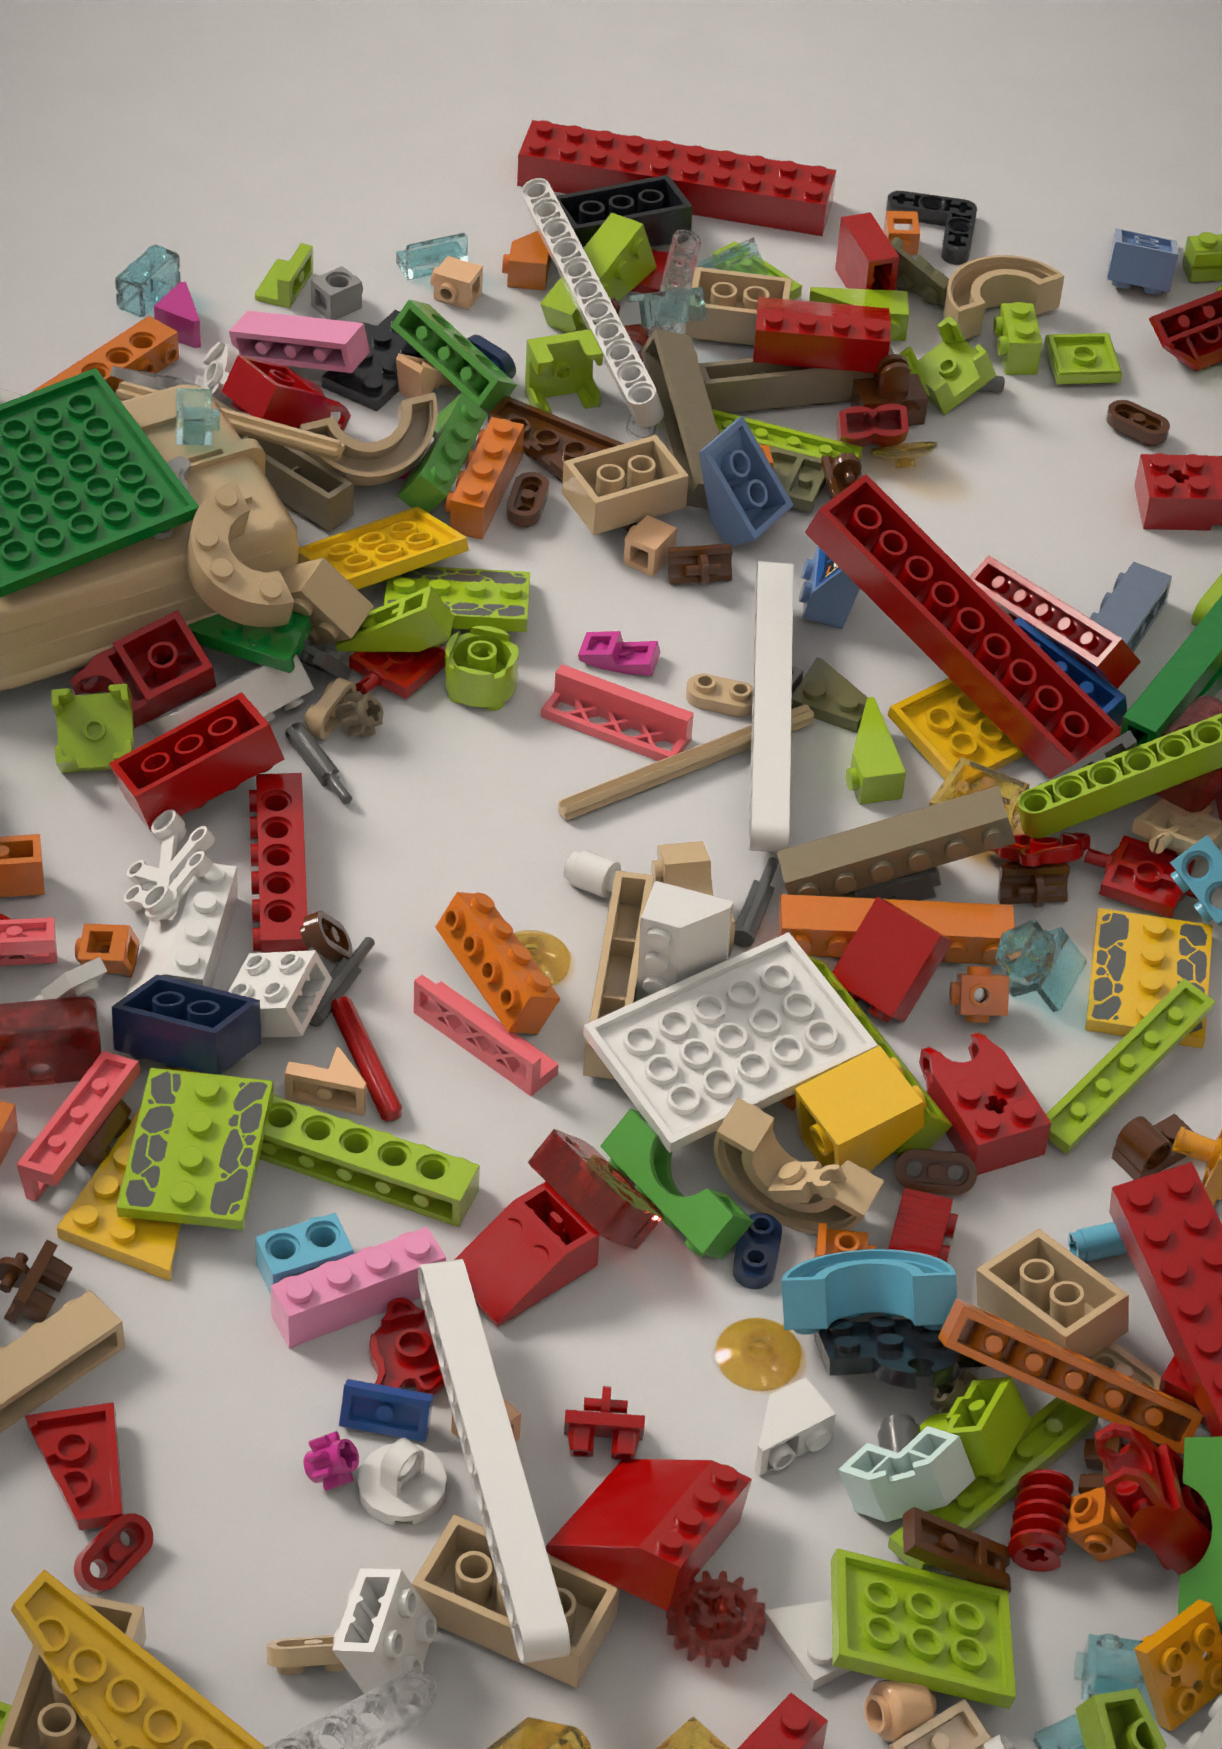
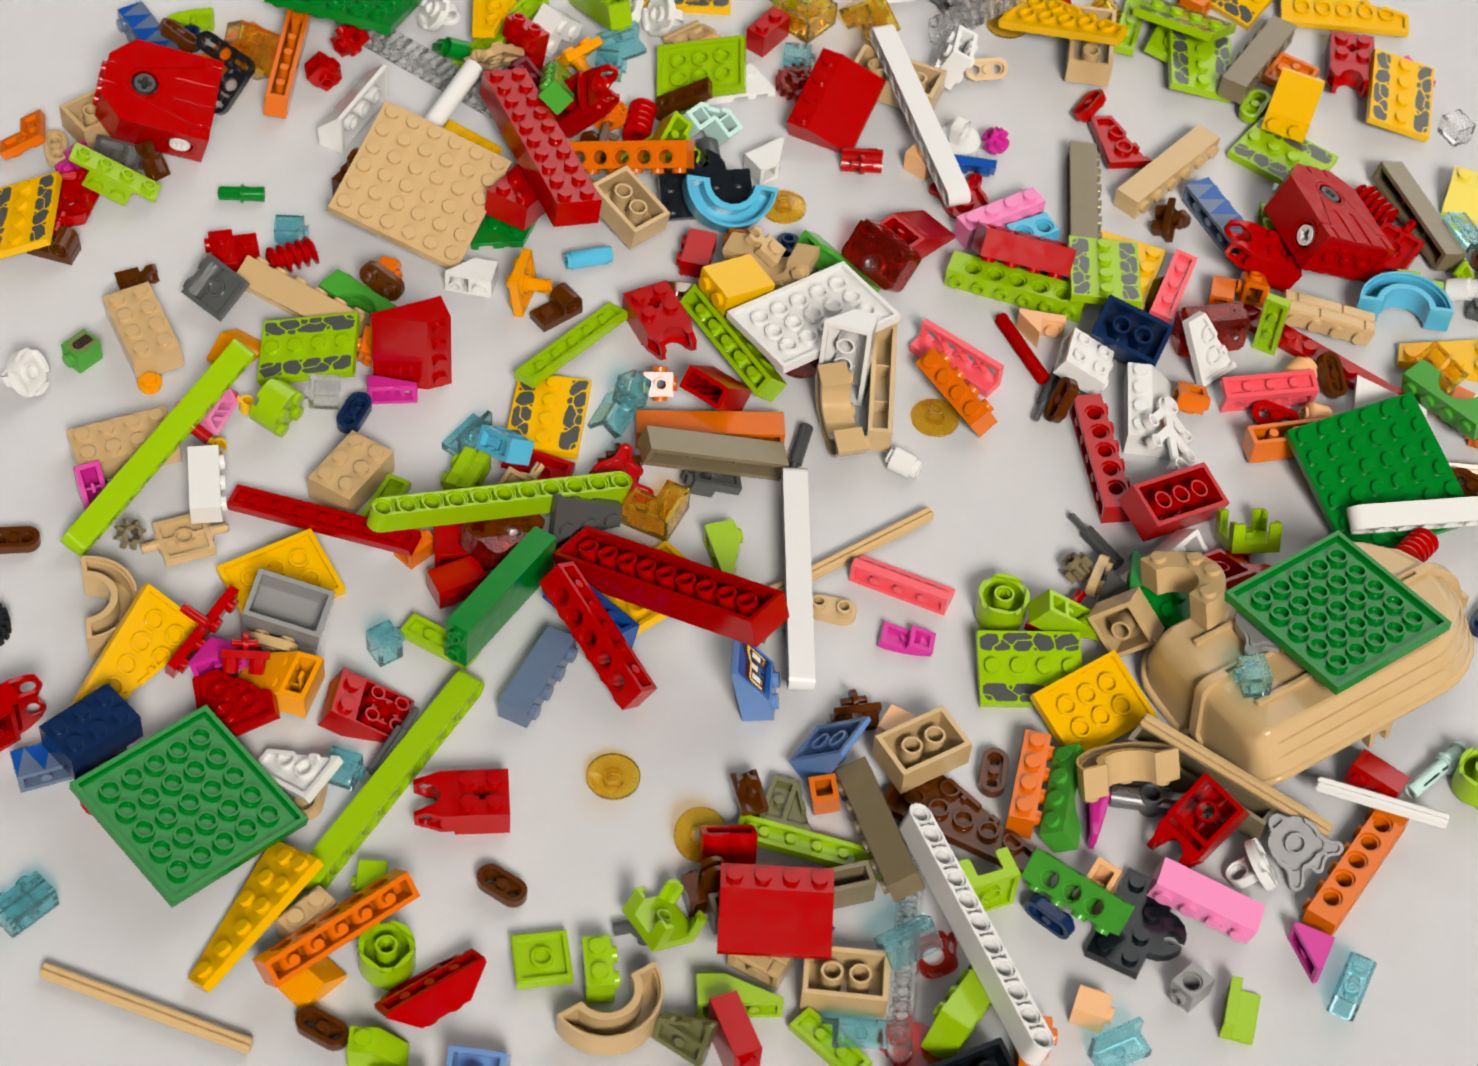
camera: 175 degrees right, 5 degrees up
none -> clear yellow dish [586,753,641,800]
none -> clear light blue brick [783,42,815,76]
none -> red brick [970,222,1077,279]
none -> dark tan brick [1067,141,1102,241]

